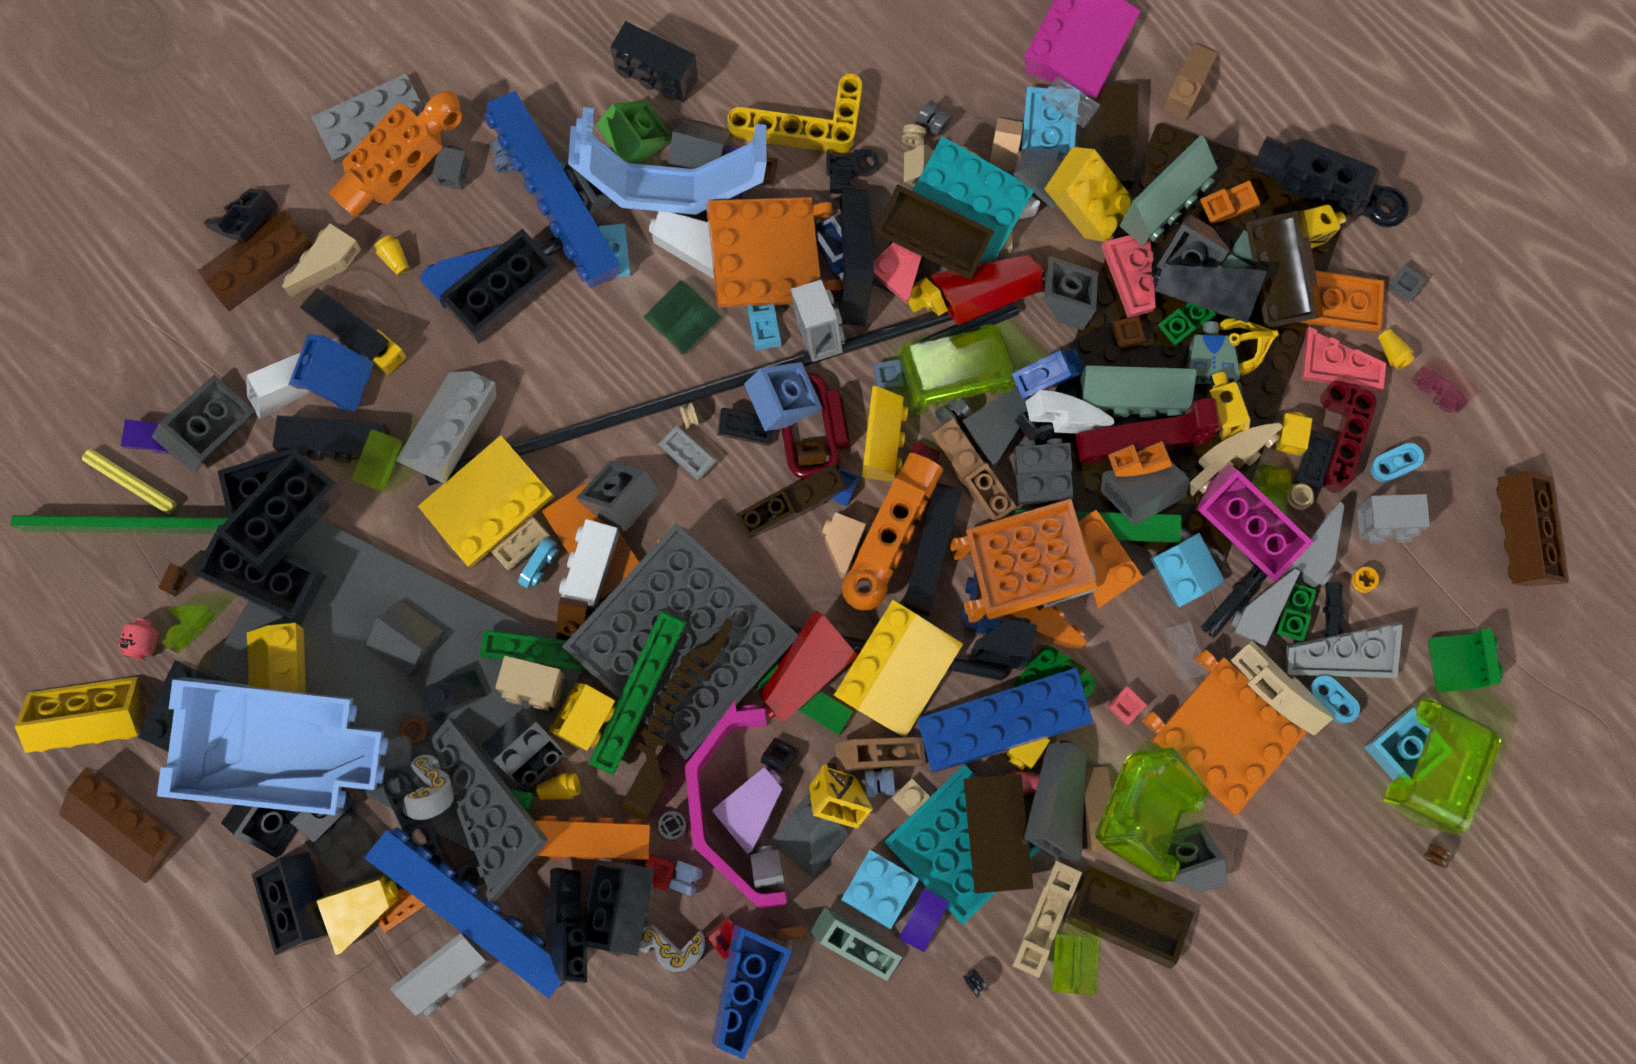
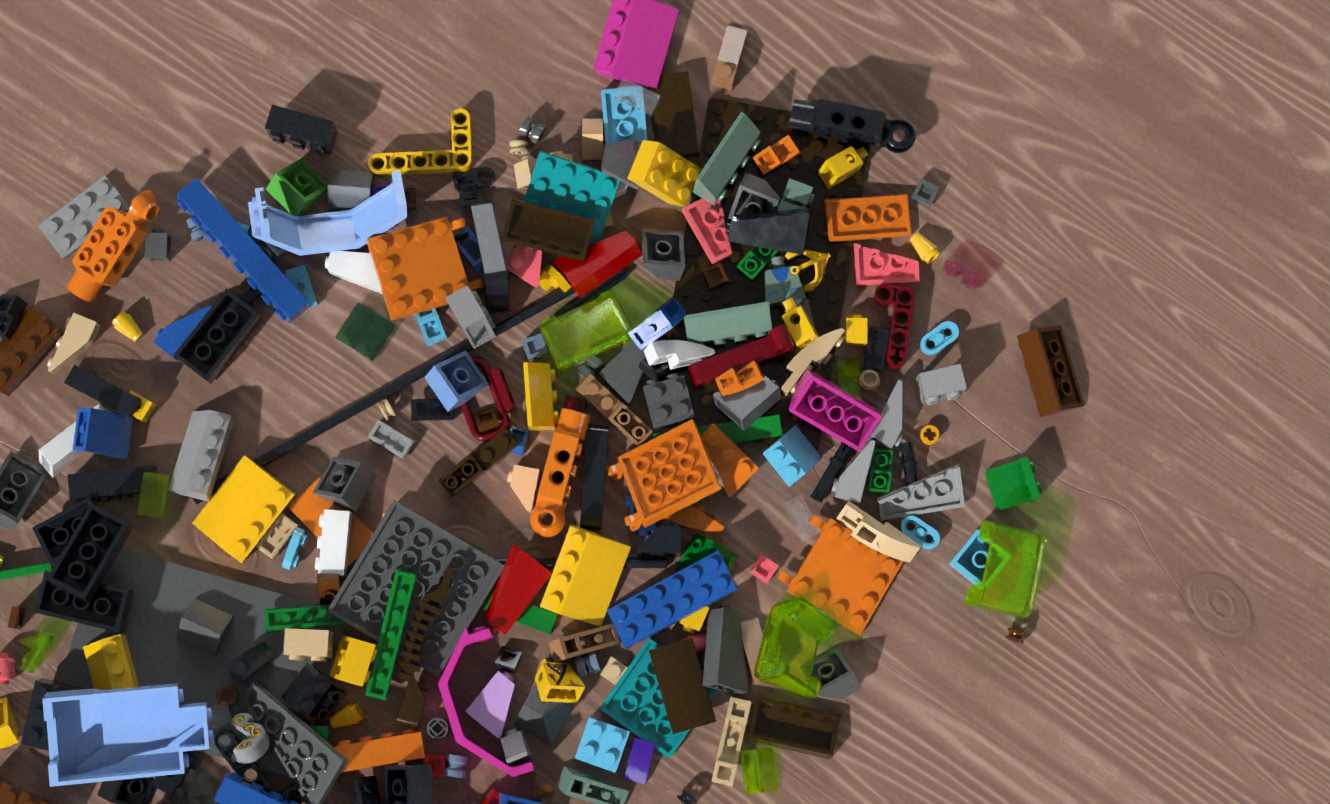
camera: 10 degrees left, 5 degrees up
dark brown slope [1246,210,1323,328] -> none

